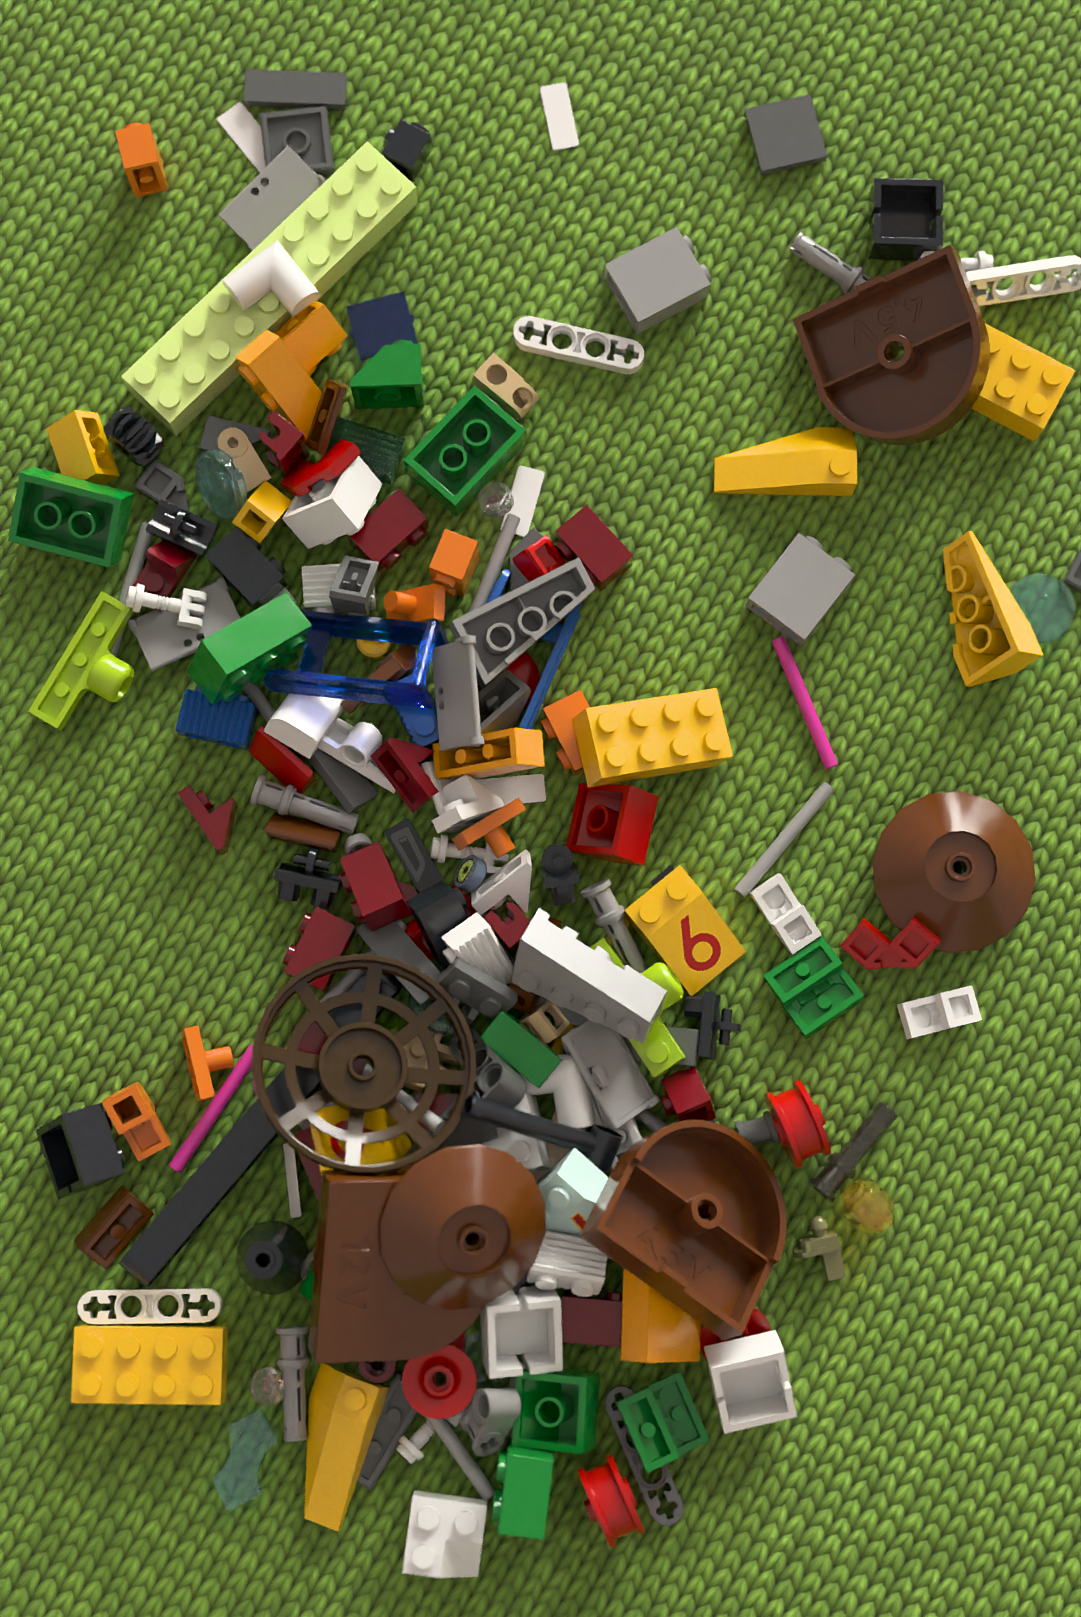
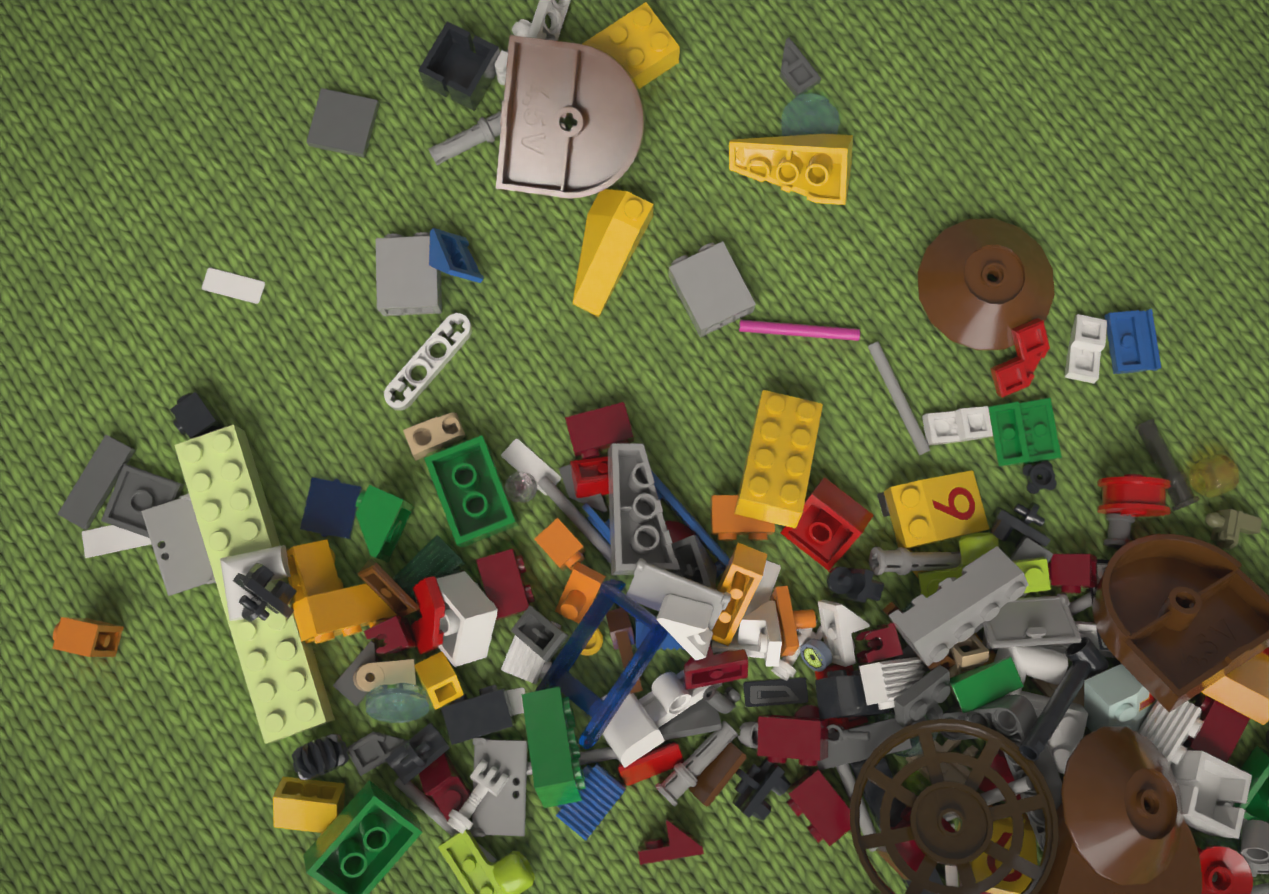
camera: 60 degrees left, 0 degrees up
none -> black hips [232,563,297,622]
none -> blue slope [429,228,484,283]
none -> white slope [656,594,713,660]
none -> dark grey arm [703,687,741,714]
none -> dark grey hand [827,723,871,744]
none -> black plate [1022,461,1057,494]
none -> blue plate [1105,309,1161,374]

